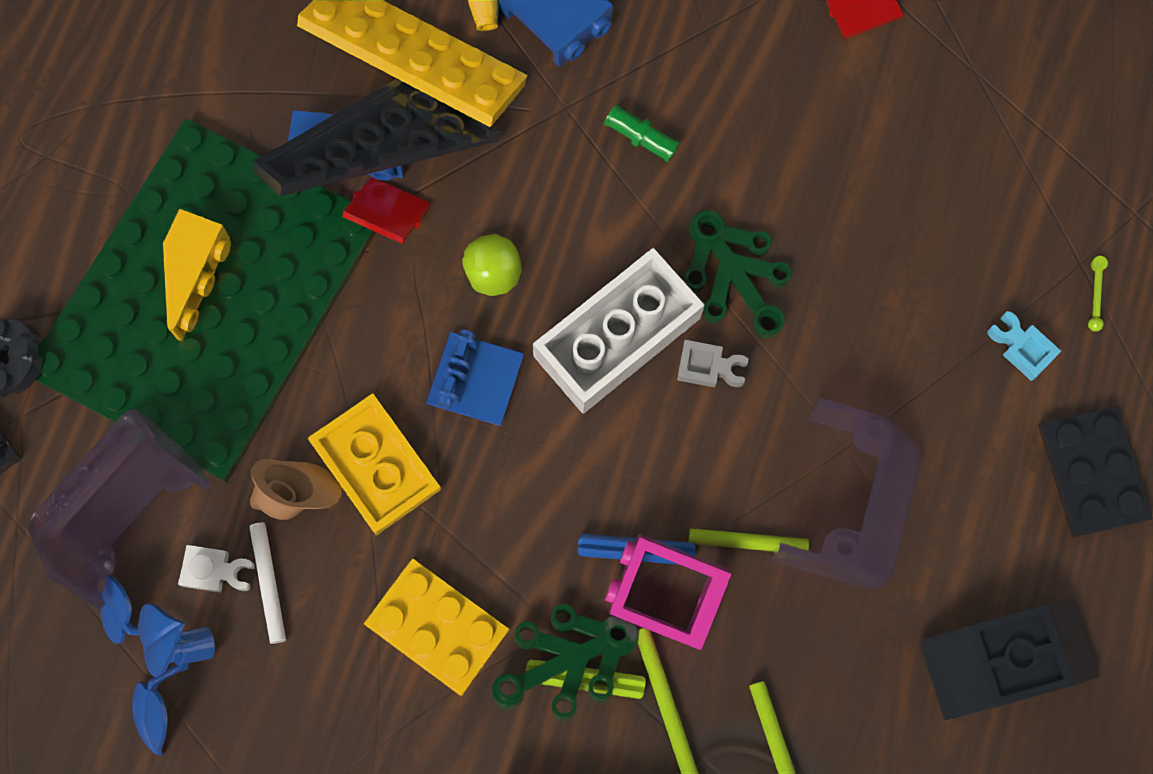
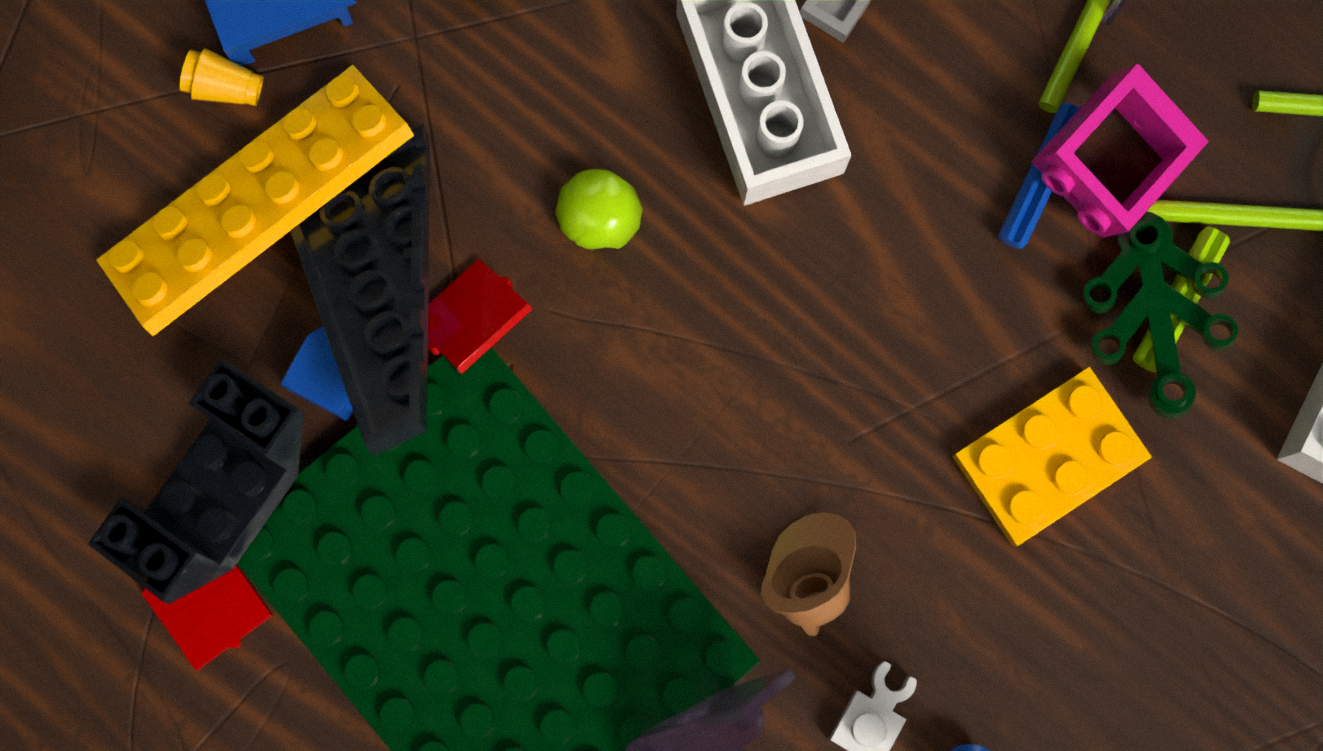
camera: 70 degrees left, 5 degrees up
yellow slope [163,209,231,341] -> none
white bar [249,522,286,644] -> none
yellow plate [308,393,441,536] -> none
blue hinge [426,330,524,427] -> none
none -> black slope [88,358,304,604]
none -> red piece [141,564,274,671]

